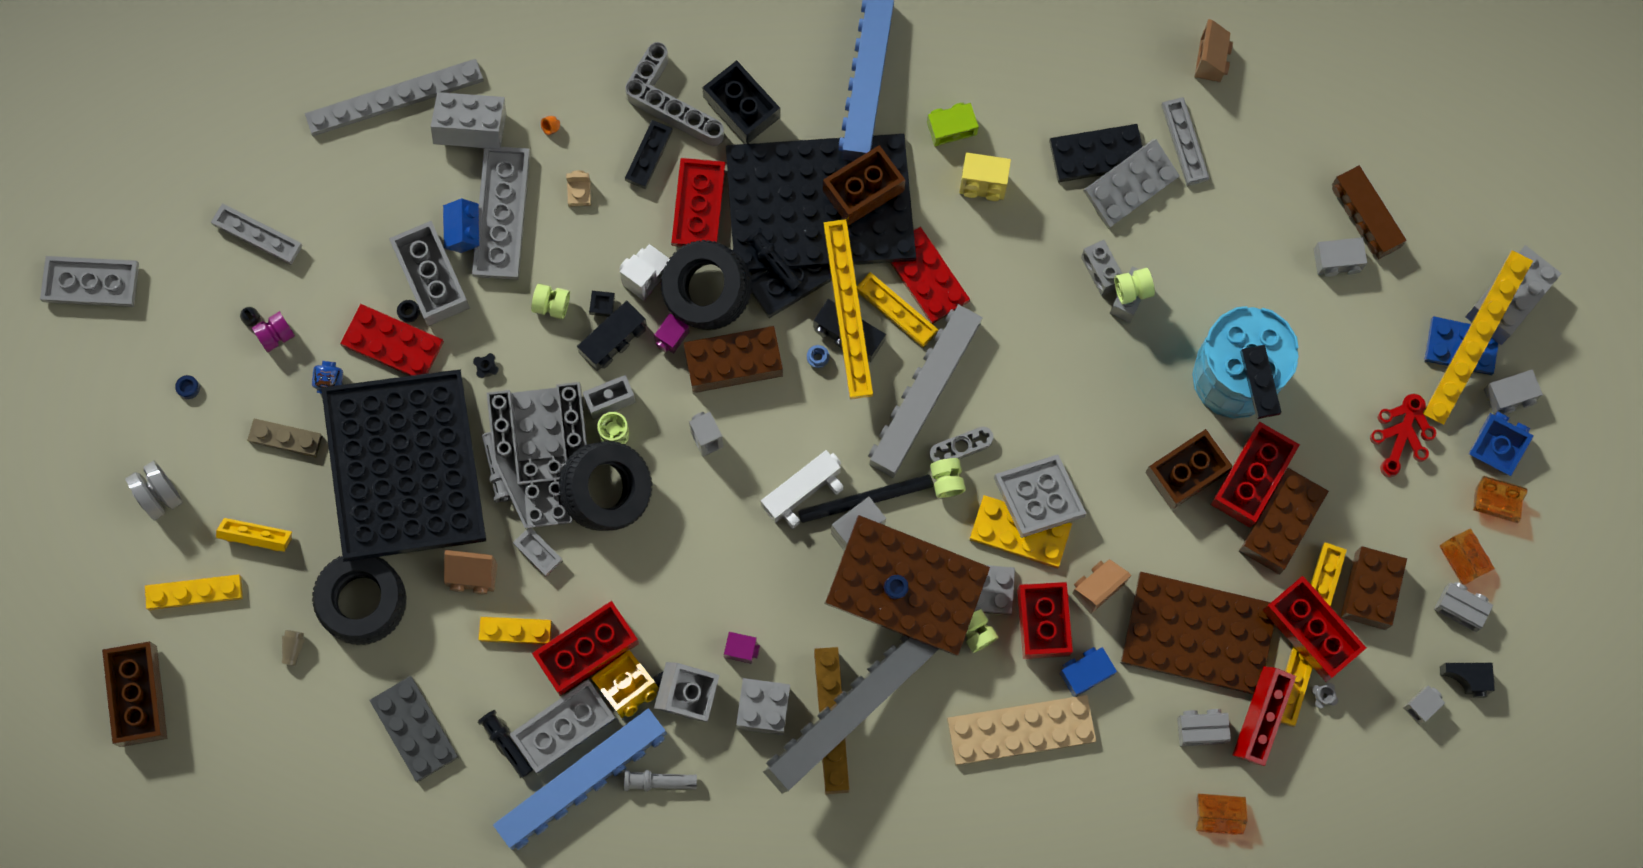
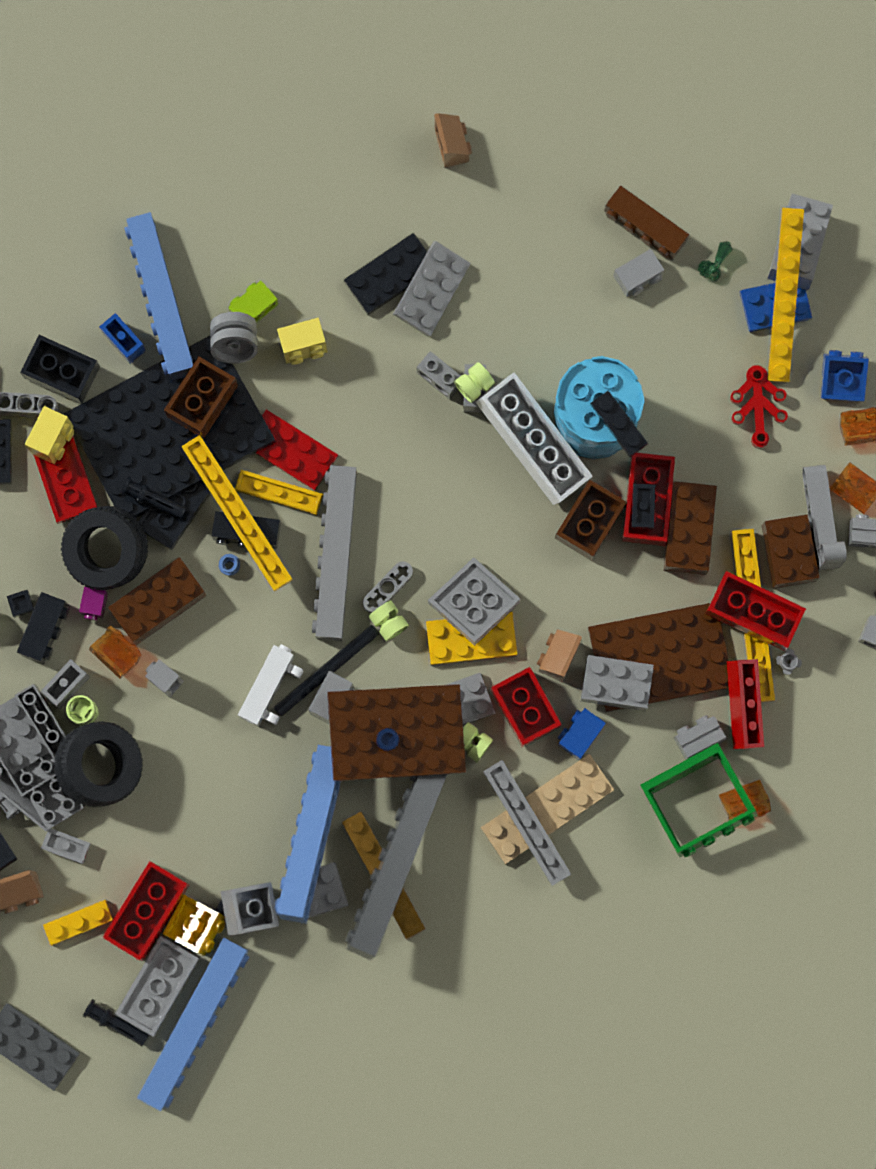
camera: 20 degrees left, 5 degrees up
white brick [620,244,670,301] -> none
light grey pin [624,770,697,792] -> none
magenta brick [724,632,760,664] -> none
light grey tile [1161,97,1209,186] -> none
light grey brick [1484,369,1543,415] -> none
none -> light yellow brick [25,406,74,464]
none -> clear orange bracket [89,625,142,679]
none -> blue brick [99,313,146,364]
none -> light grey wheel [210,312,258,364]
none -> medium blue brick [275,745,341,924]
none -> white brick [475,372,593,505]
none -> light grey plate [483,760,571,886]
none -> light grey brick [580,655,654,711]
none -> black plate [631,484,655,529]
none -> green window [640,743,758,858]
none -> clear green piece [698,241,733,281]
none -> light grey beam [802,465,847,571]

